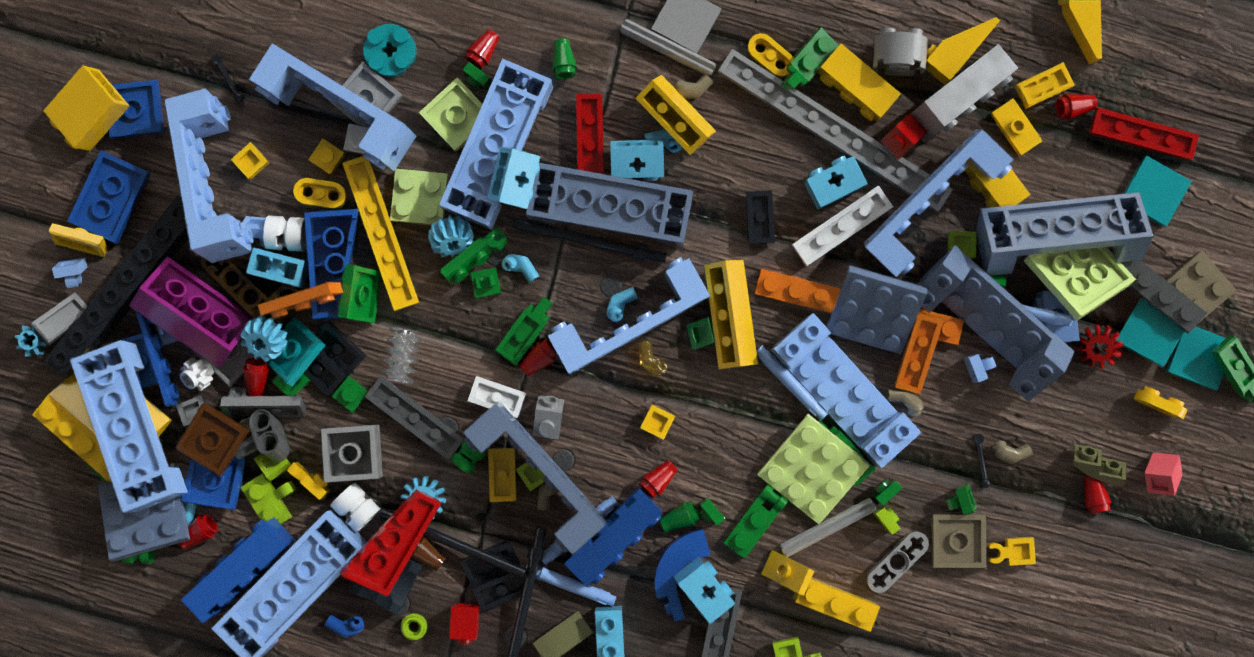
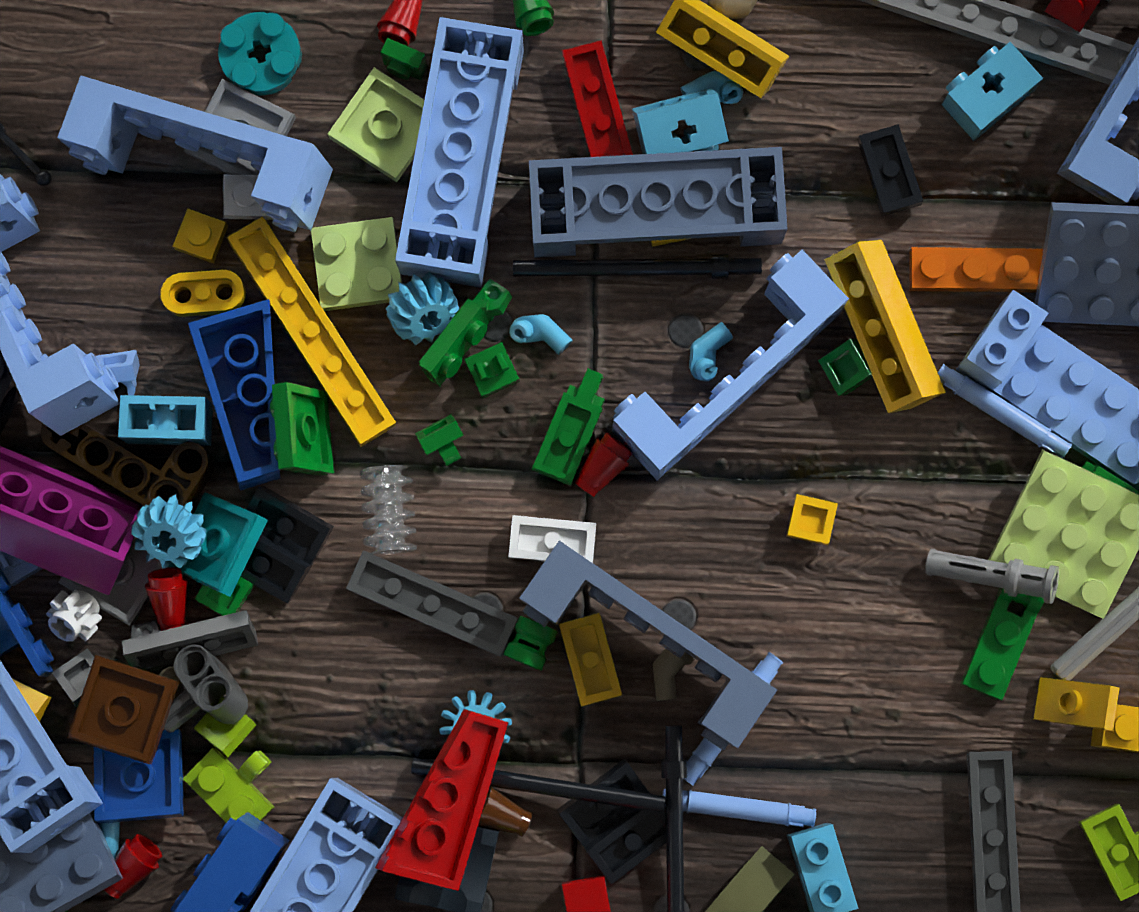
camera: 10 degrees left, 5 degrees down
yellow plate [231,142,270,180] -> none
orange plate [258,282,343,319] -> none
white wheel [263,216,307,252] -> none
yellow plate [287,462,332,500] -> none
light grey brick [321,425,383,482] -> none
white wheel [330,482,381,533] -> none
green plate [332,376,369,413] -> none
medium azure brick [487,146,540,209] -> none
lime plate [516,462,545,491] -> none
light grey bracket [533,396,564,440] -> none
blue wedge [564,487,662,586] -> none
clear yellow arm [639,341,668,376] -> none
red cone [639,460,678,499] -> none
blue arch [654,527,711,622] -> none
green cone [660,500,701,533] -> none
medium azure brick [673,557,735,624] -> none
green plate [699,497,725,526] -> none
white plate [791,185,893,266] -> none
none -> green tile [415,414,464,466]
none -> light grey pin [926,549,1059,604]

